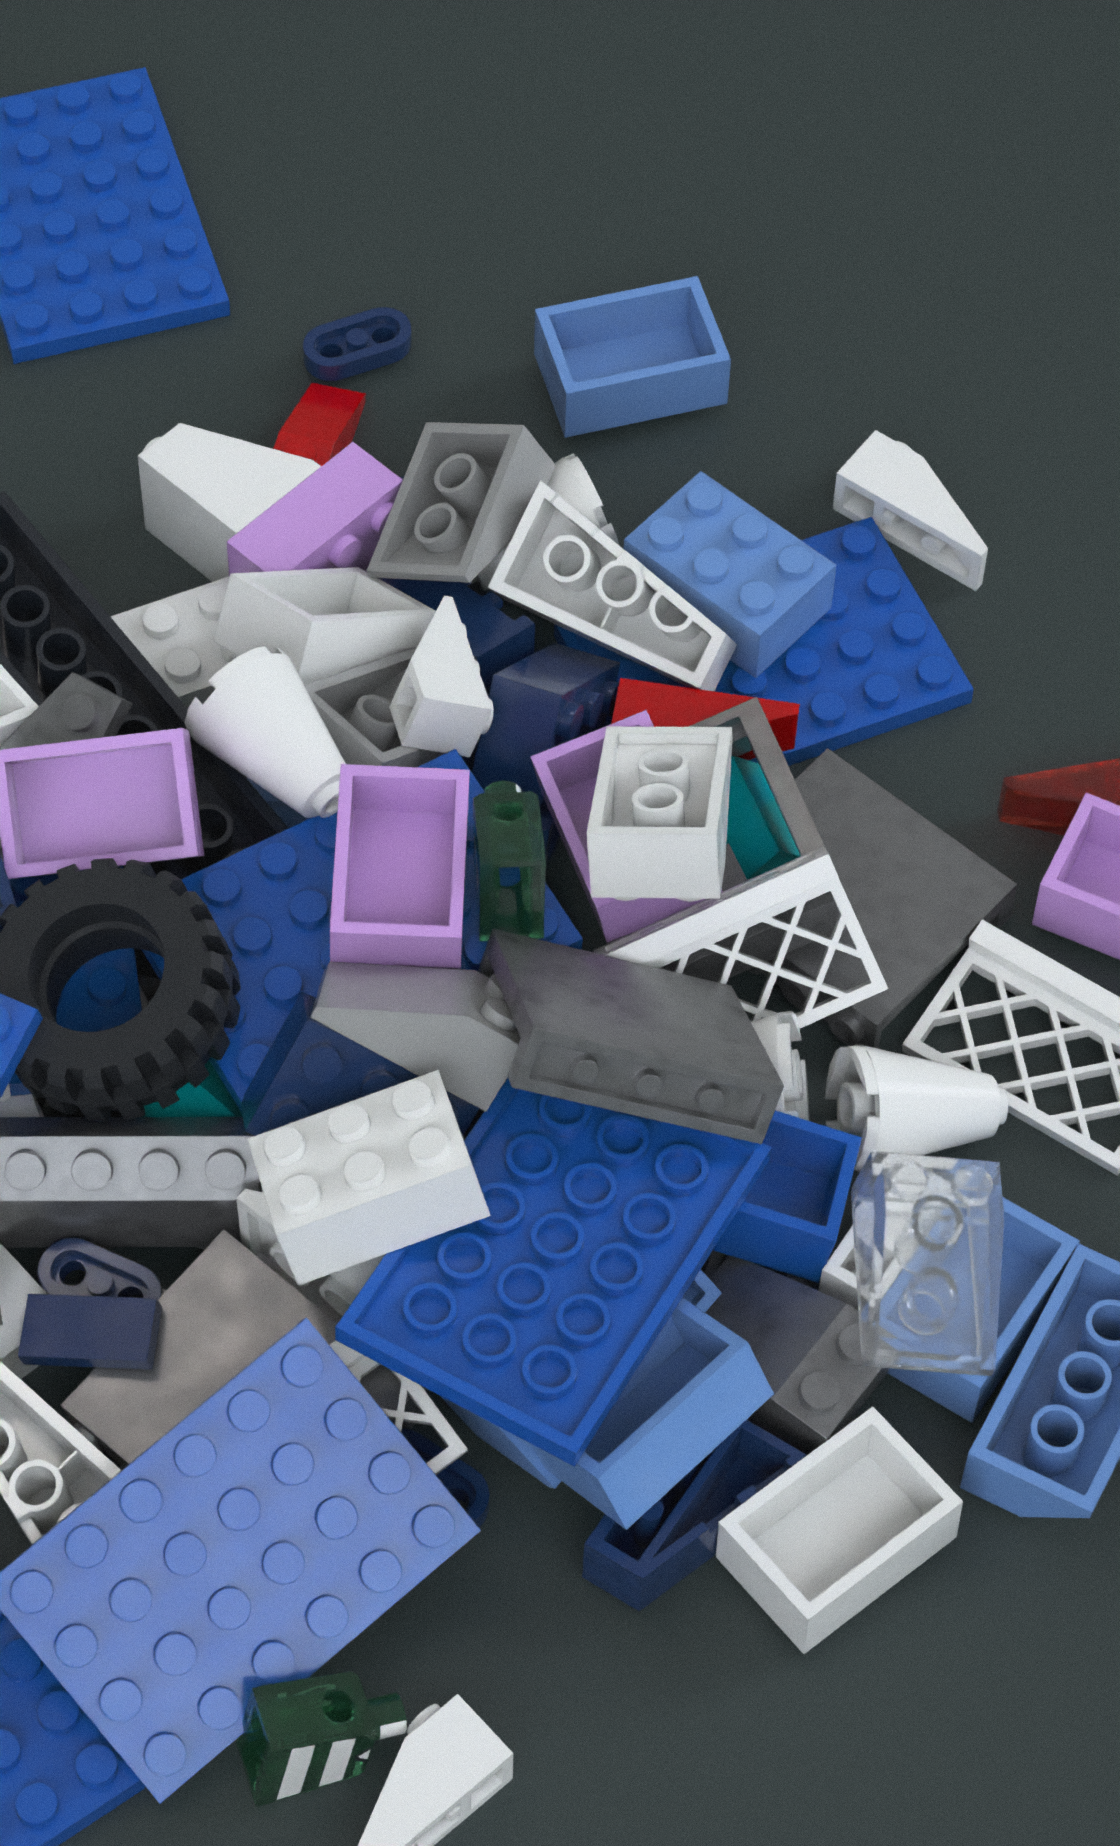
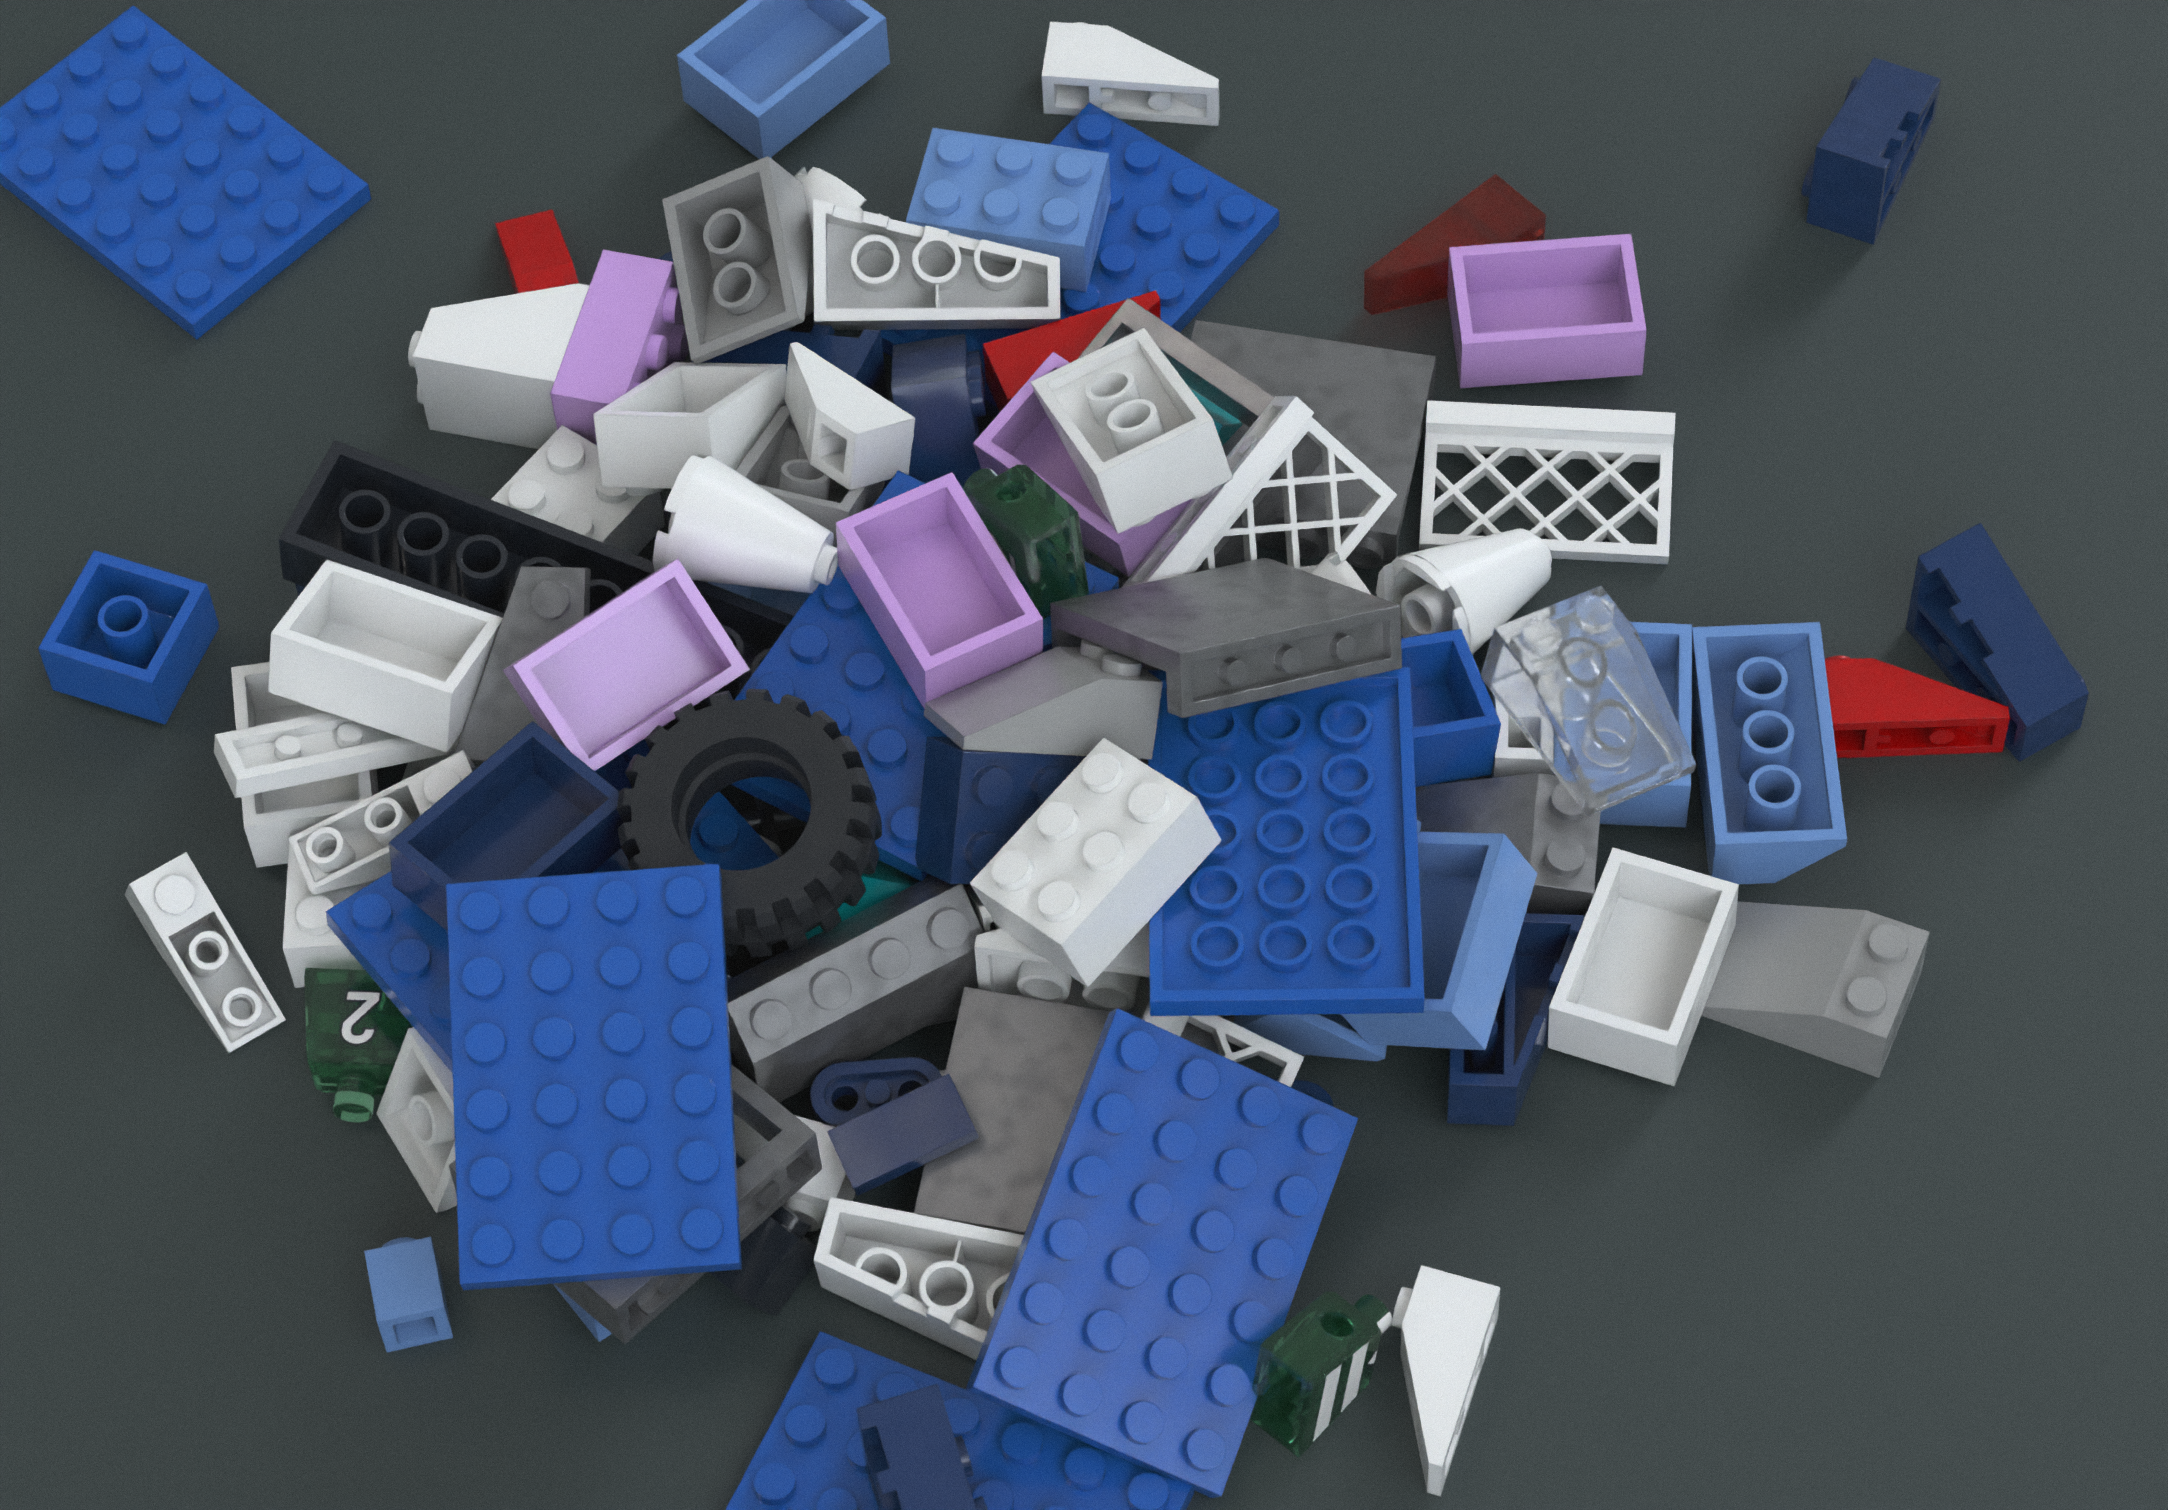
camera: 25 degrees left, 0 degrees up
dark blue plate [303,307,412,381] -> none
none -> light grey slope [1701,902,1930,1078]

